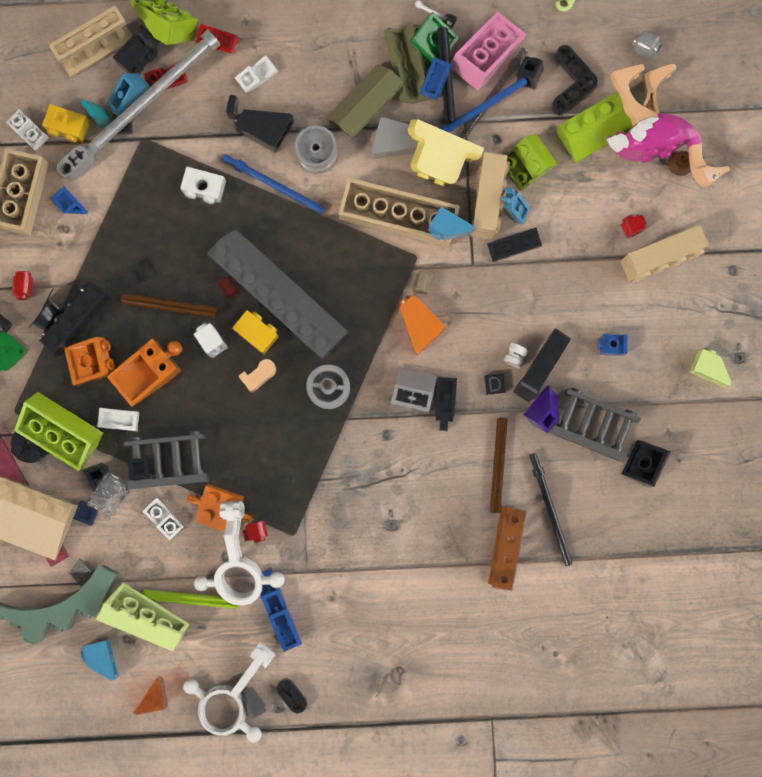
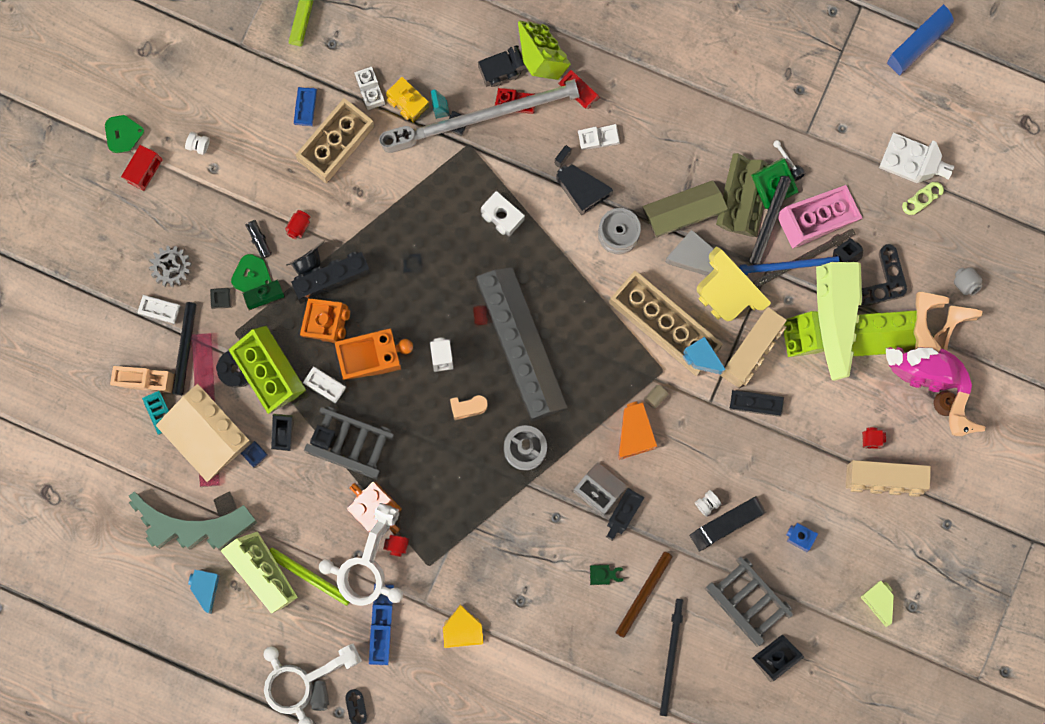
camera: 25 degrees right, 5 degrees down
tan fence [49,5,133,78] -> none
blue slope [50,186,89,214] -> none
clear bracket [87,472,130,520] -> none
dark azure slope [107,73,150,116] -> none
reddish brown axle [121,293,217,317] -> none
clear orange slope [133,676,168,715] -> none
white slope [142,496,184,540] -> none
blue bar [222,154,325,214] -> none
yellow brick [233,310,279,355] -> none
blue plate [419,57,452,101] -> none
black tile [484,374,506,395] -> none
dark orange fence [488,507,526,591] -> none
dark azure plate [501,187,530,224] -> none
dark purple slope [523,385,559,433] -> none
none -> dark green plate [242,279,284,310]
none -> yellow slope [443,604,483,648]
none -> dark green plate [590,565,623,585]
none -> yellowish green wedge [816,262,862,381]

